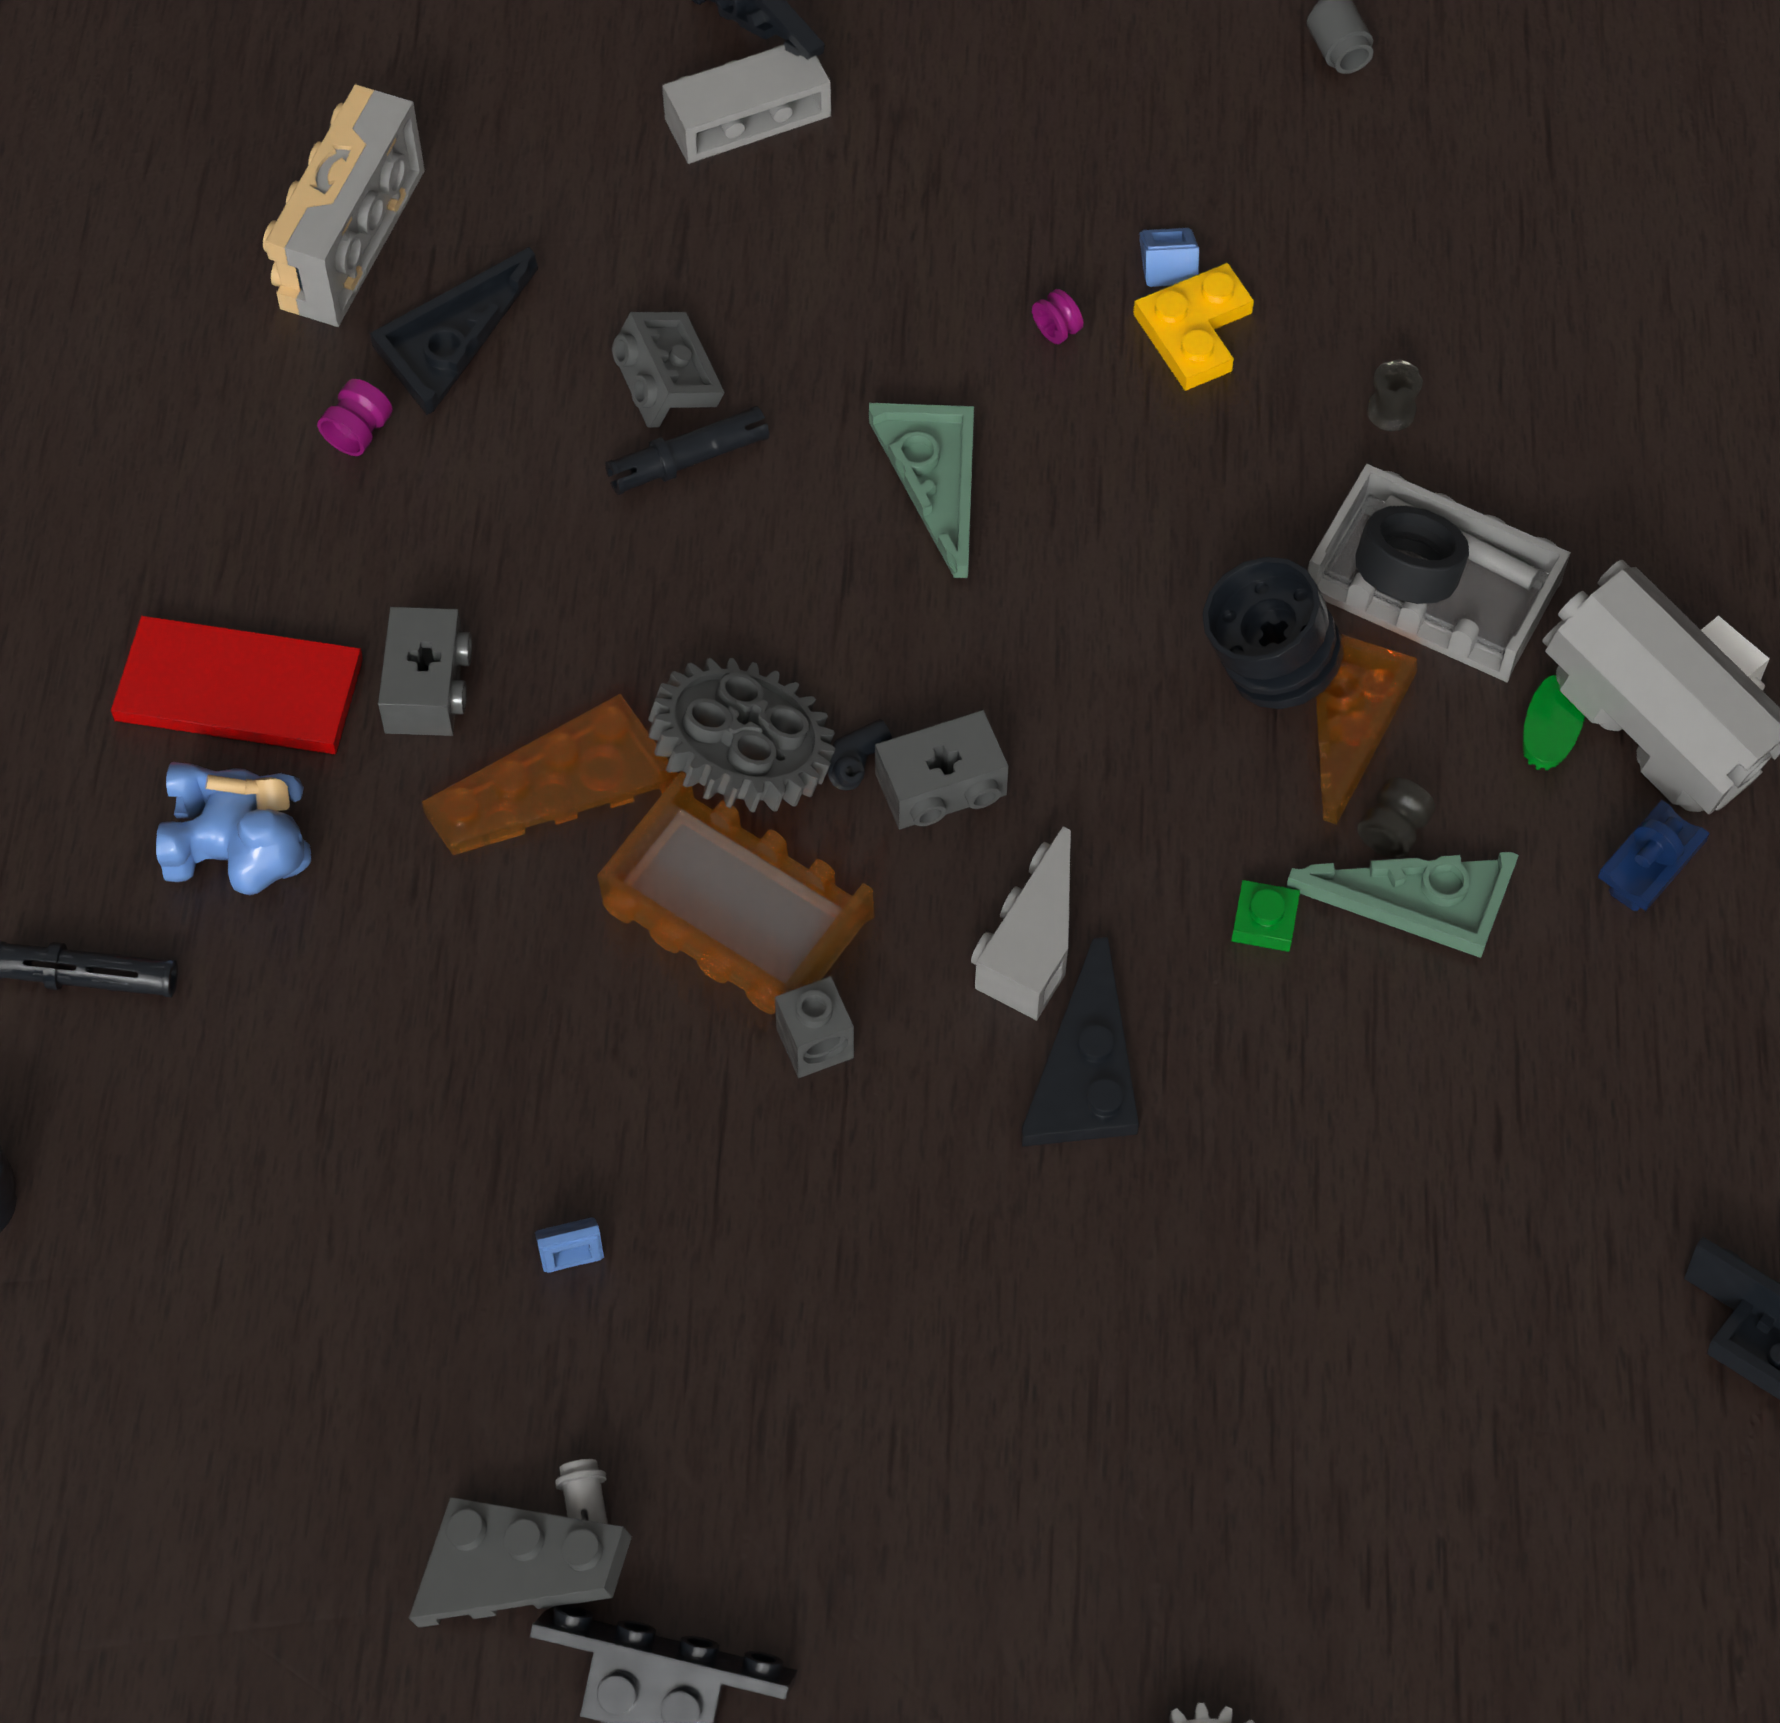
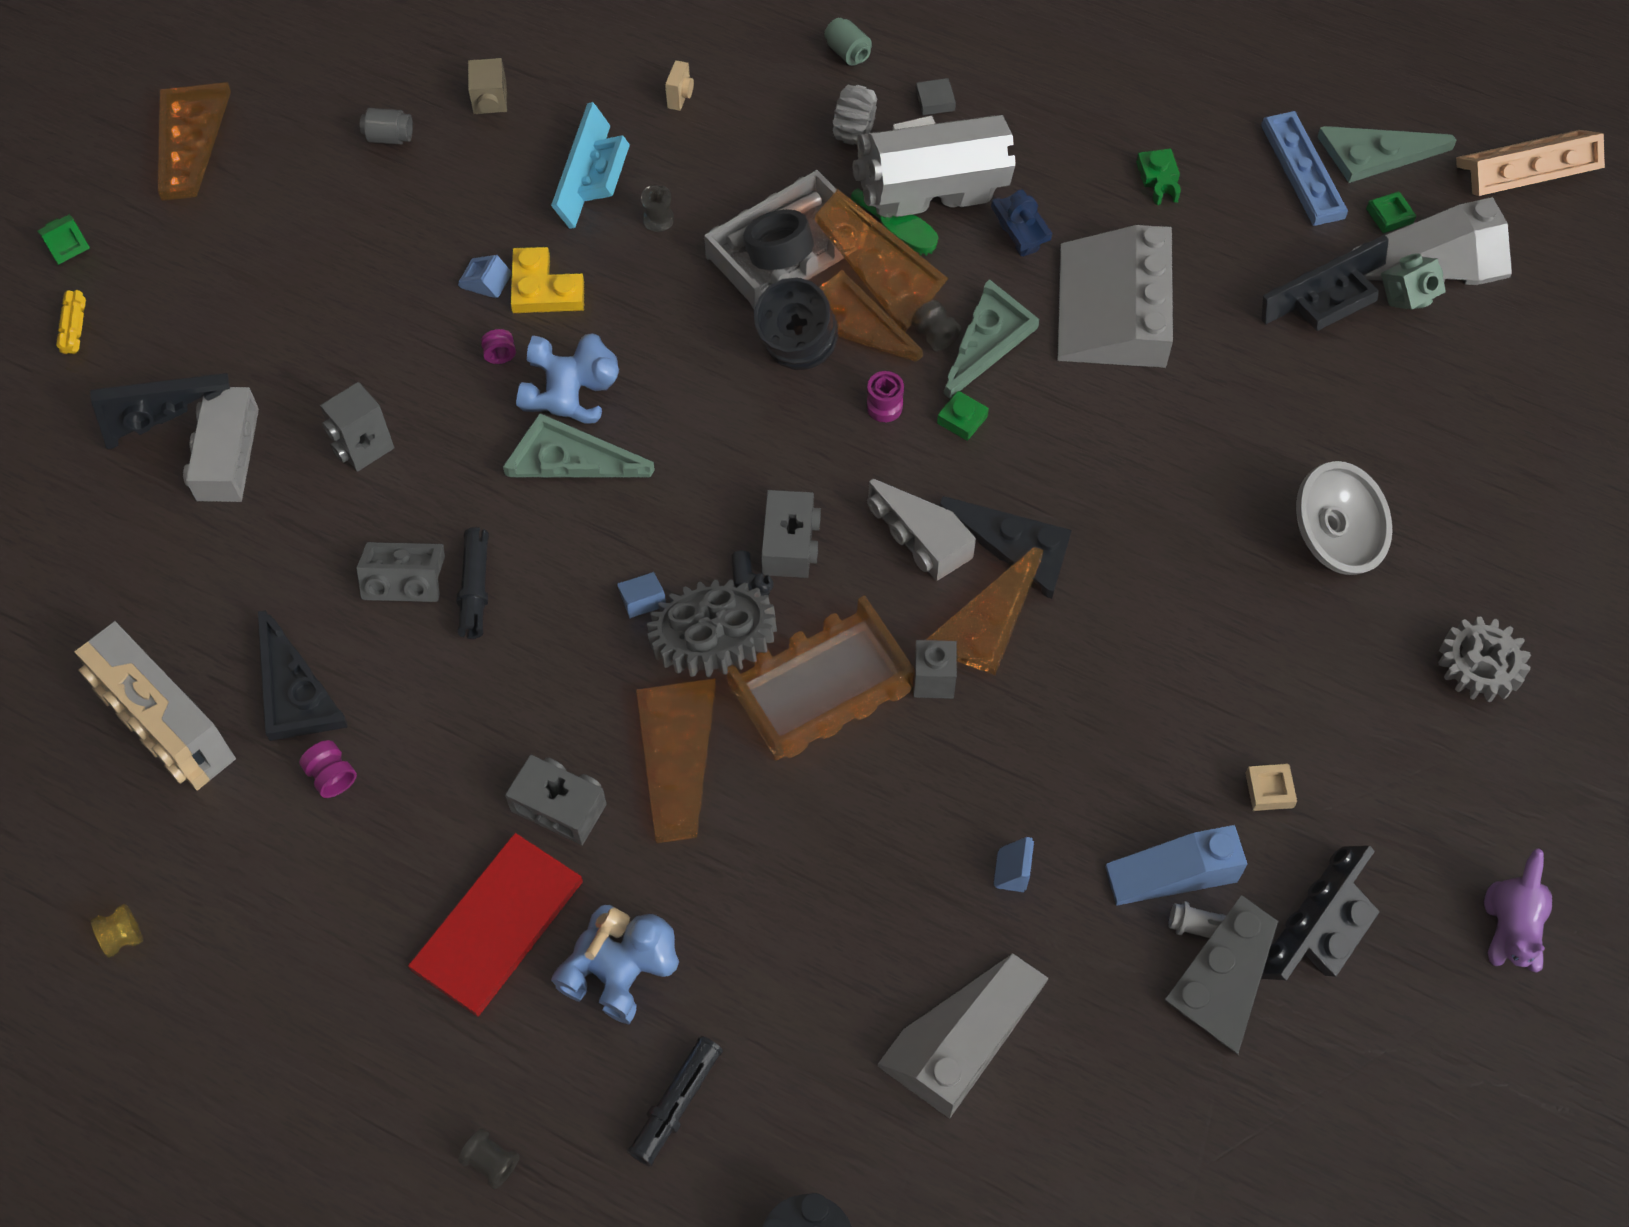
camera: 65 degrees left, 0 degrees up
none -> clear yellow wheel [91,904,143,958]
none -> dark grey brick [320,382,394,472]
none -> dark tan brick [468,58,507,114]
none -> medium blue animal [516,333,619,424]
none -> medium azure bracket [551,102,630,229]
none -> medium blue slope [617,572,666,618]
none -> tan plate [665,60,694,111]
none -> clear orange wing [814,189,949,333]
none -> light grey gear [832,85,877,145]
none -> magenta wheel [866,371,904,422]
none -> light grey wedge [878,953,1048,1119]
none -> clear orange wing [926,547,1044,675]
none -> light grey slope [1057,225,1173,368]
none -> medium blue slope [1105,825,1247,906]
none -> tan plate [1245,764,1297,811]
none -> light grey dish [1296,461,1392,575]

